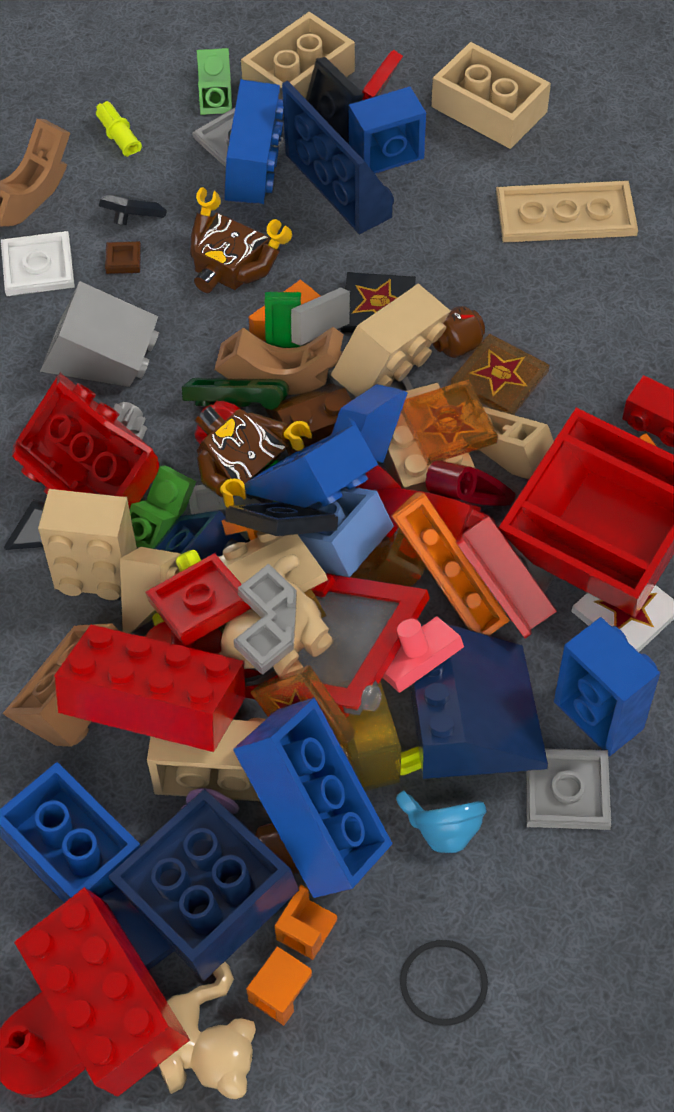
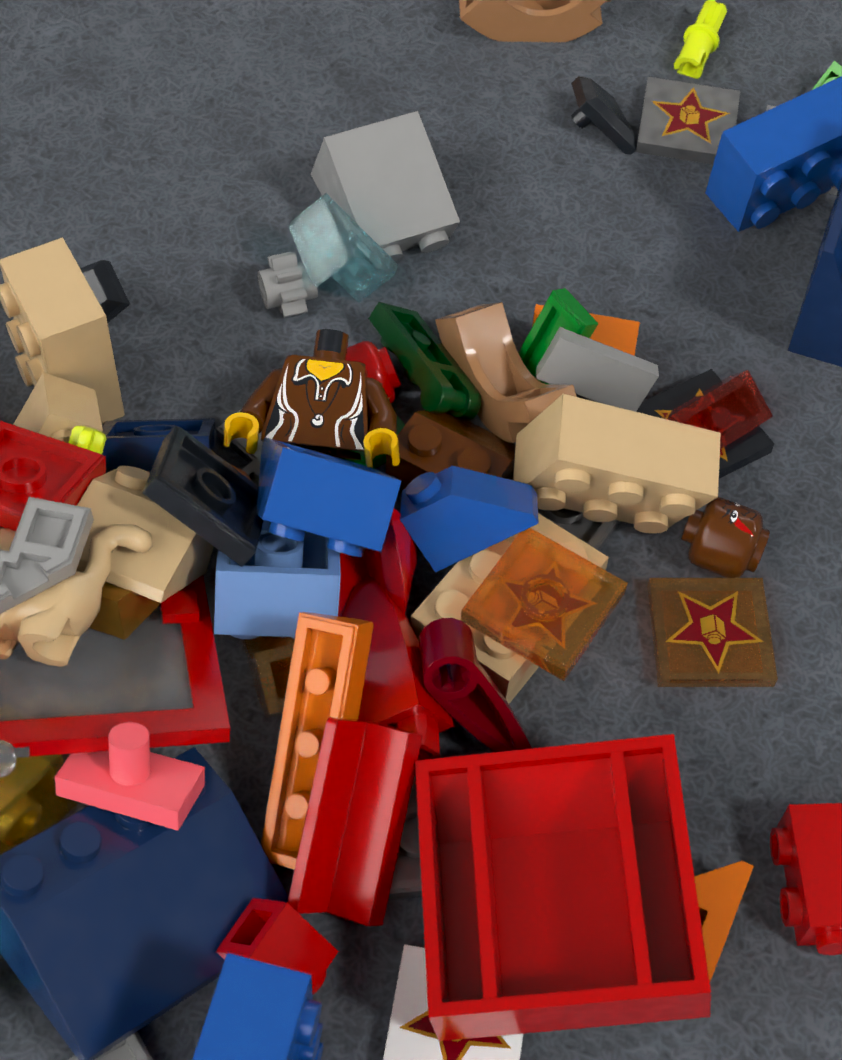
camera: 50 degrees right, 0 degrees up
white tile [1,231,75,296] -> none
red slope [12,372,159,510] -> none
reddish brown tile [105,241,141,274] -> none
bright green slope [130,466,197,549] -> none
reddish brown torso [190,187,292,293] -> none
tan slope [461,403,554,479] -> none
none -> red brick [215,898,339,995]
none -> clear light blue slope [289,193,398,303]
none -> flat silver tile [636,77,740,164]
none -> clear red slope [661,370,773,449]

